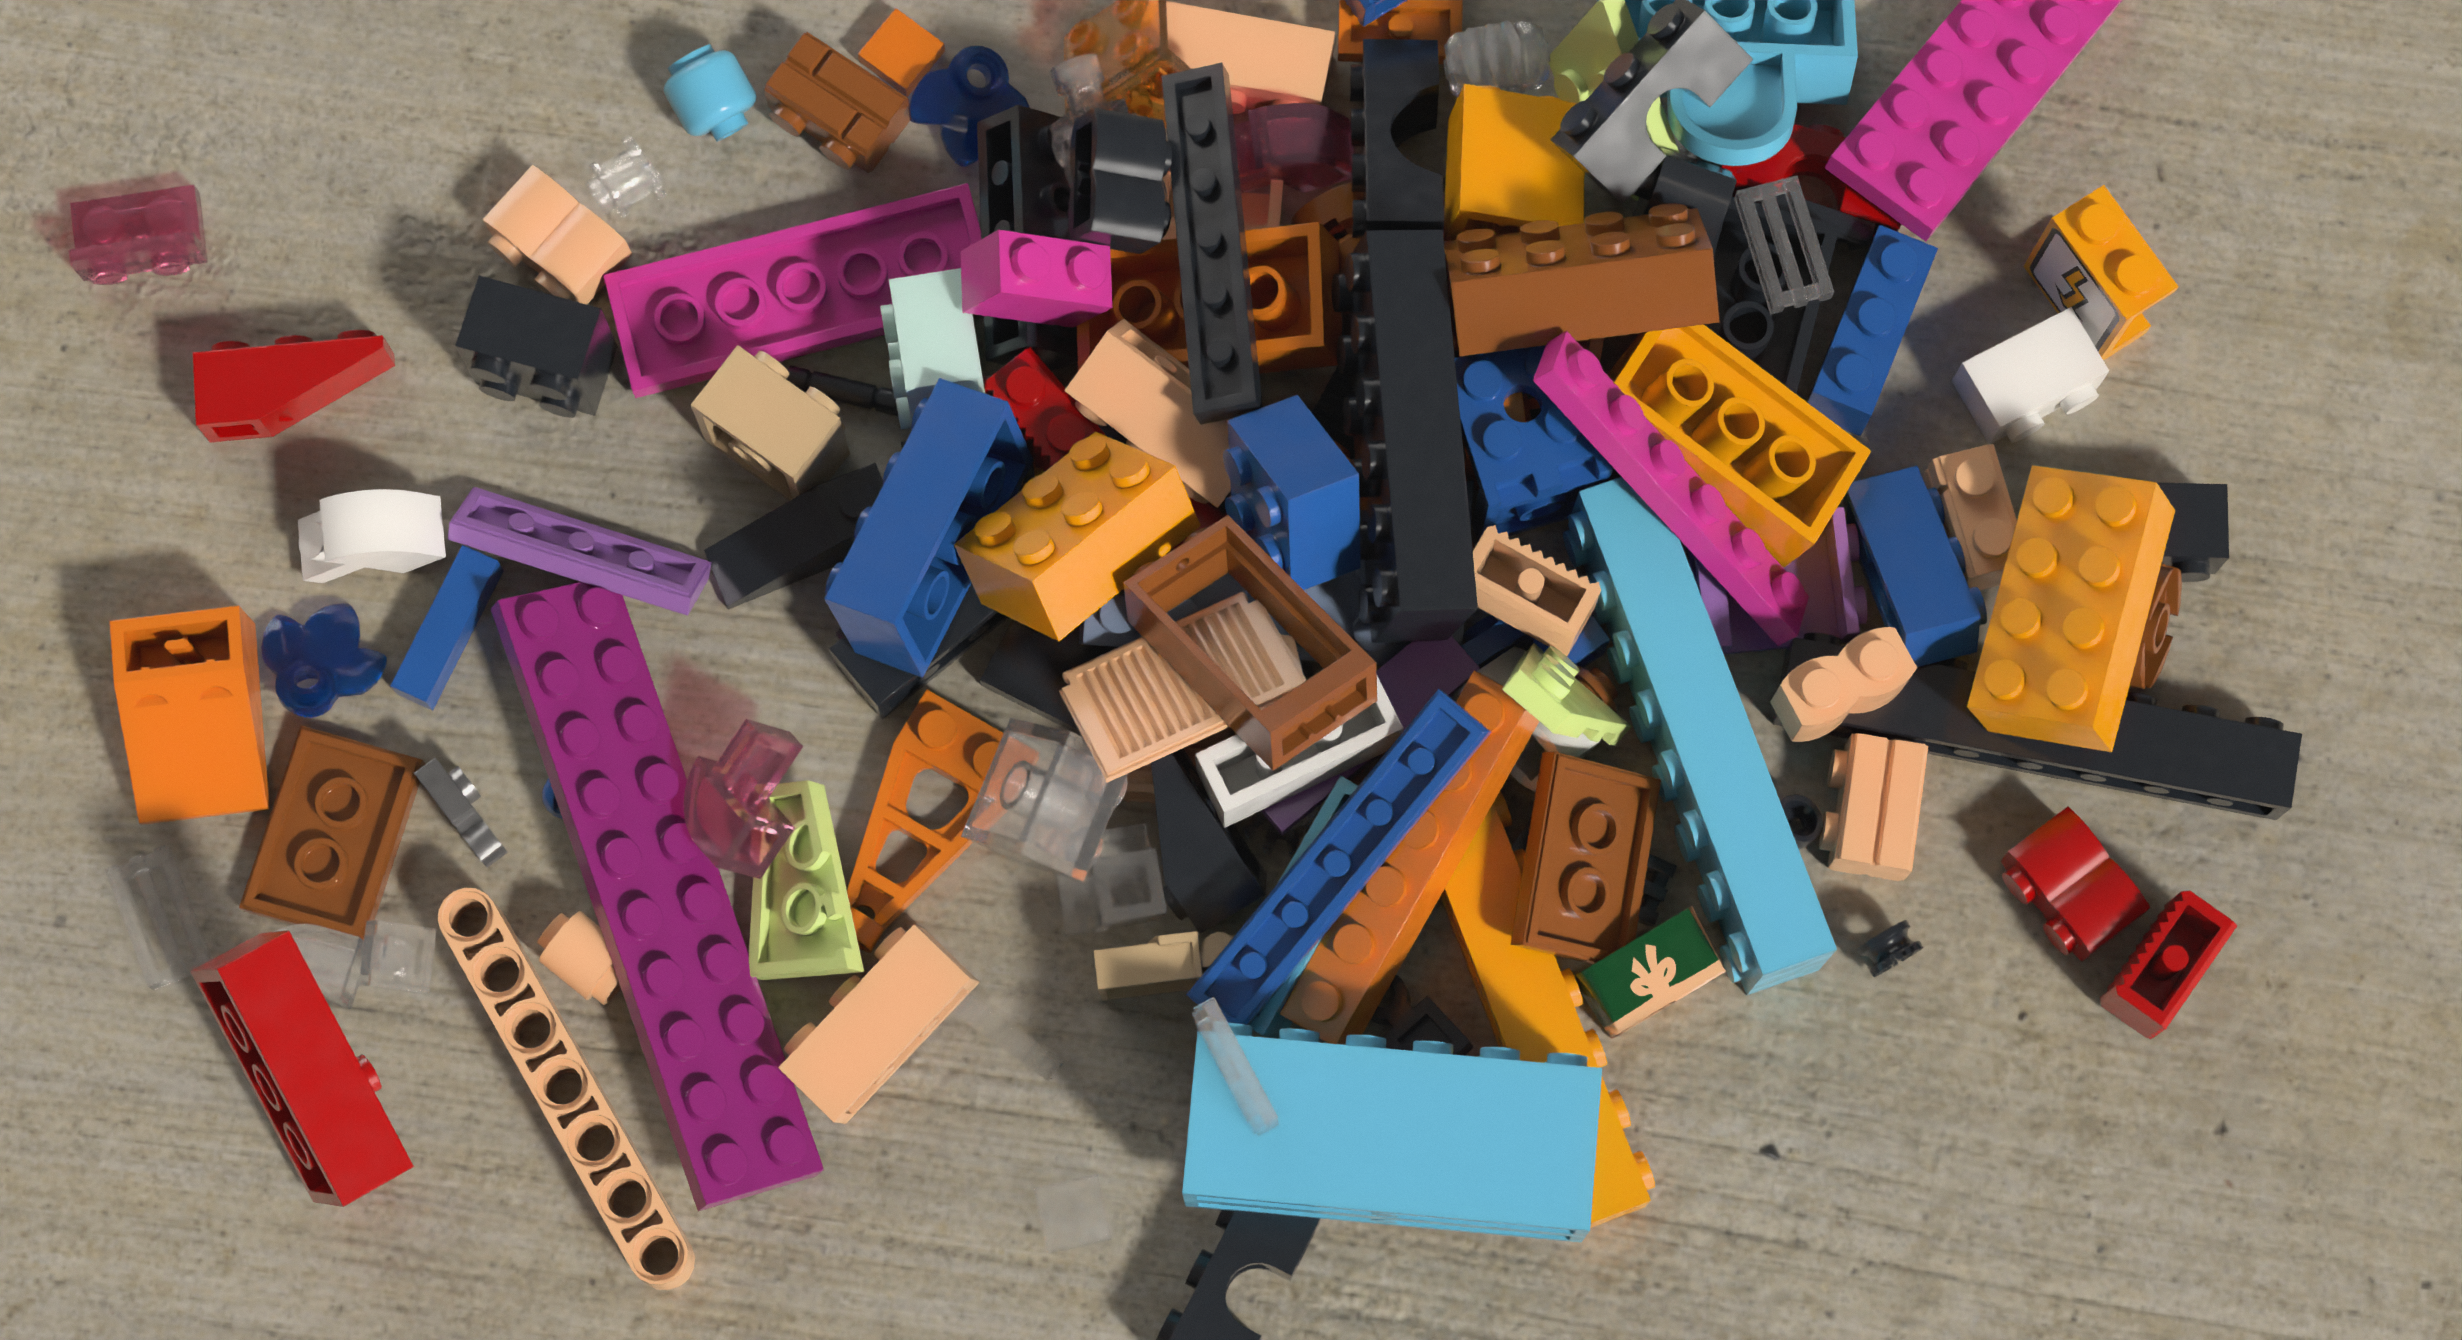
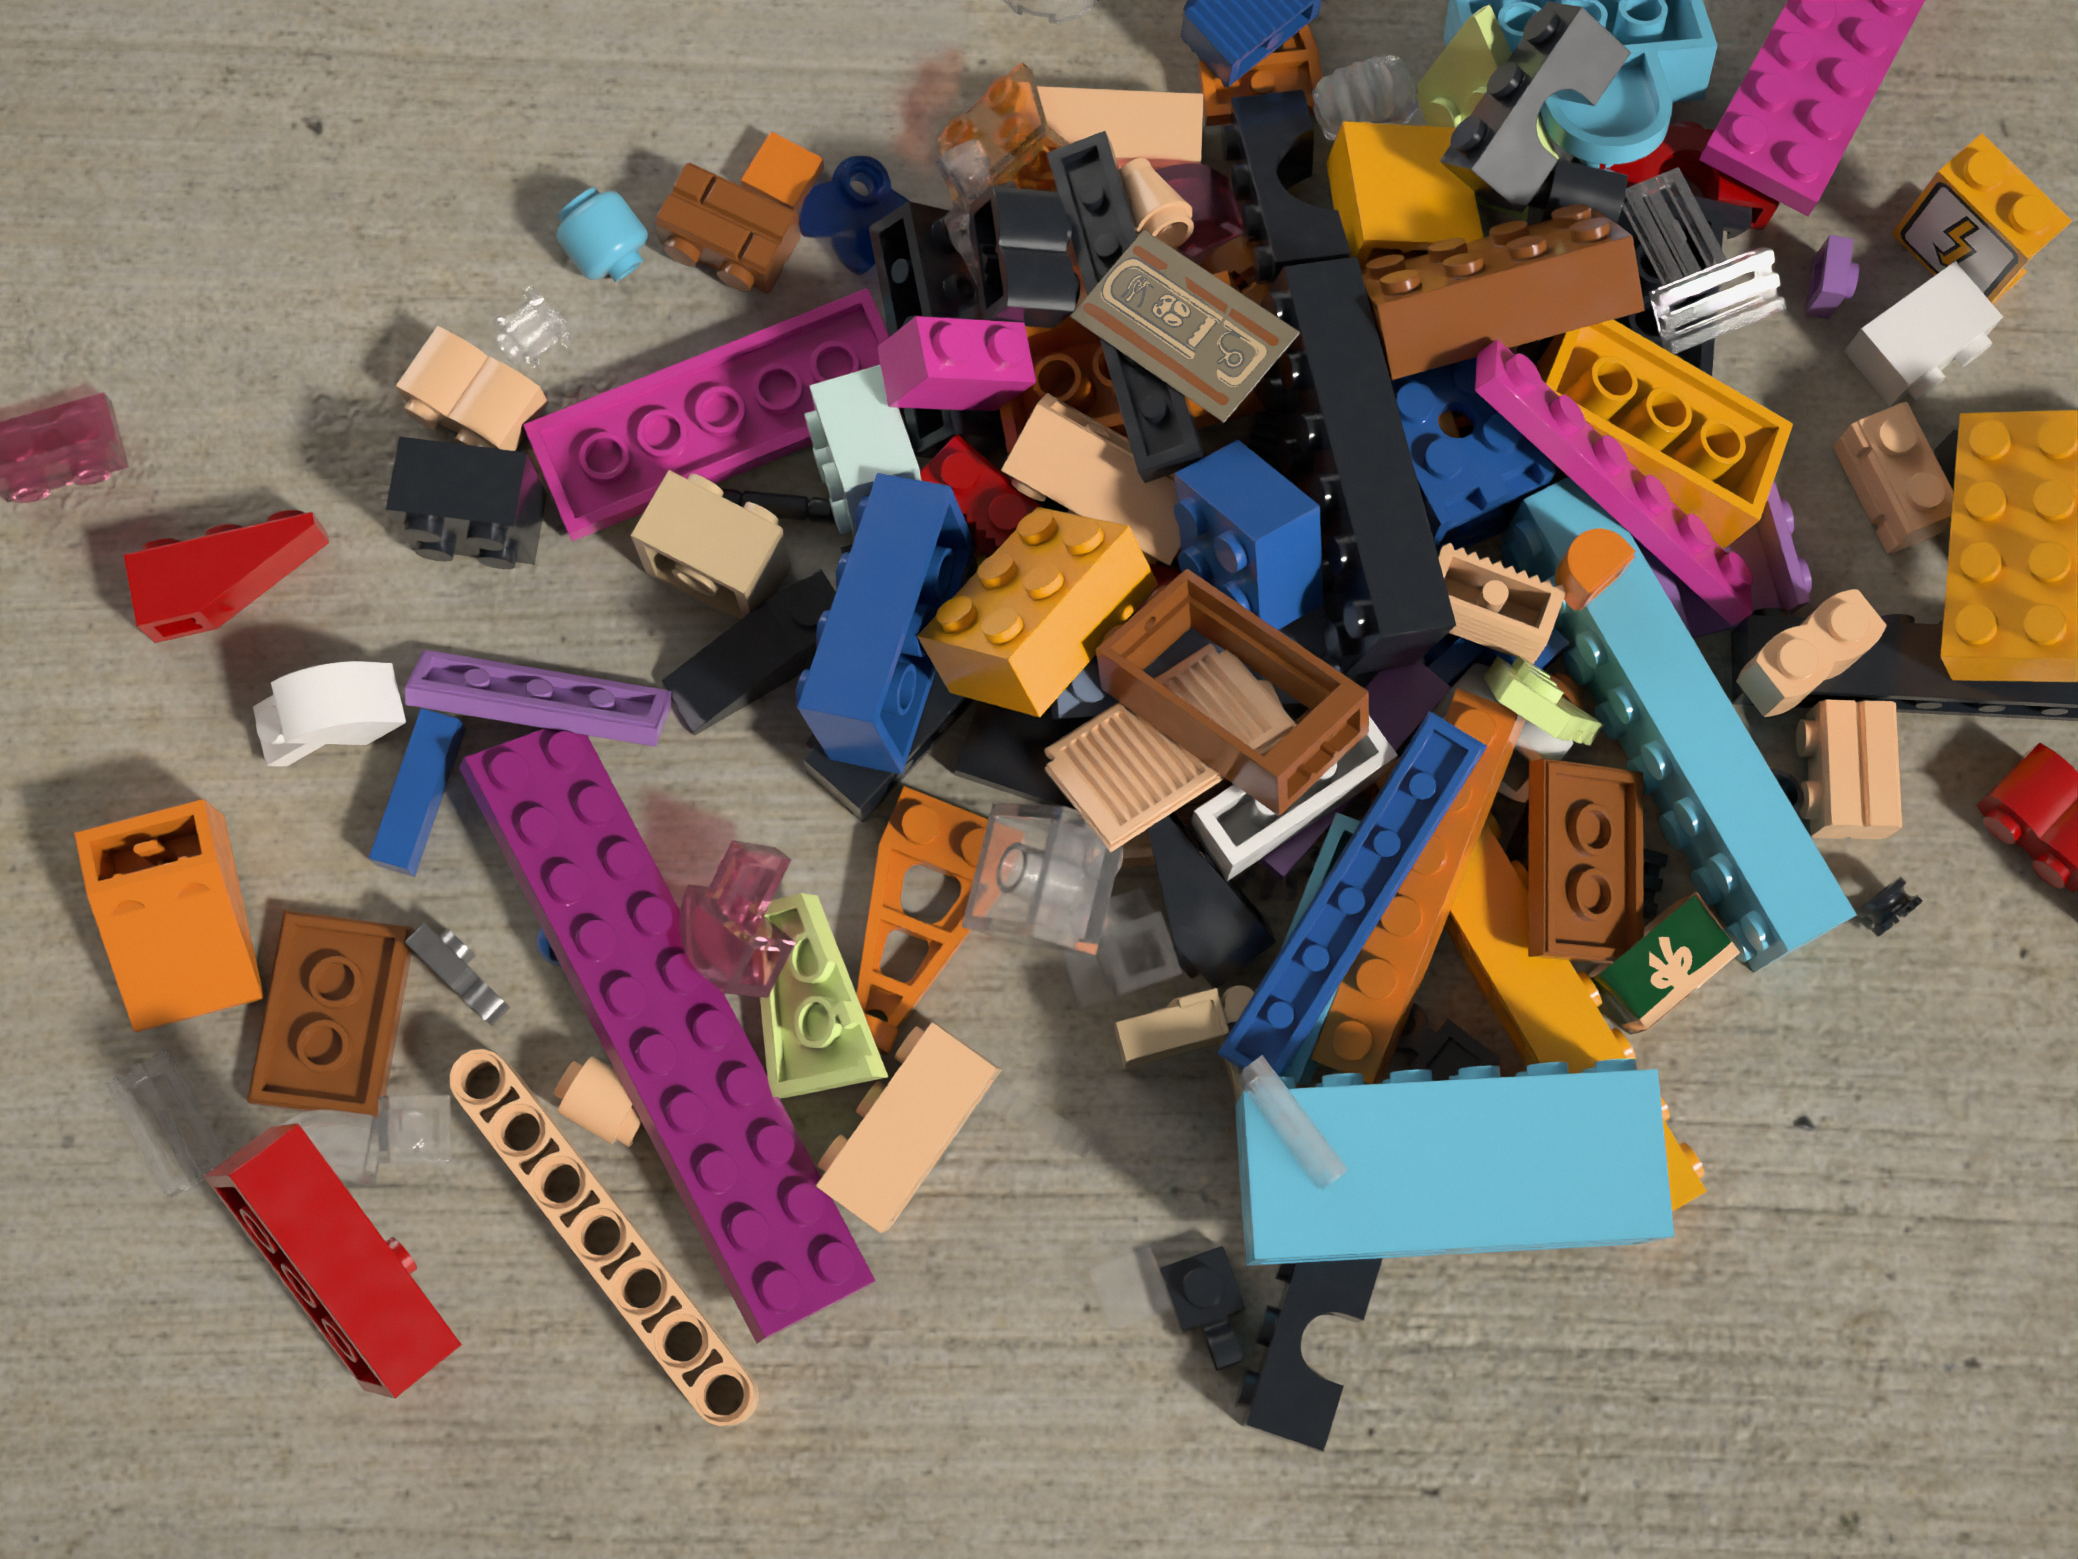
camera: 10 degrees left, 0 degrees up
clear blue plate [261,603,388,718] -> none
blue brick [1807,225,1938,436] -> none
blue brick [1843,466,1987,667] -> none
none -> sticker [1070,230,1300,422]
none -> light nougat cone [1120,158,1194,249]
none -> black plate [1160,1246,1245,1371]
none -> orange brick [1555,528,1636,611]
none -> clear tile [1649,247,1786,354]
none -> medium lavender plate [1805,235,1859,319]

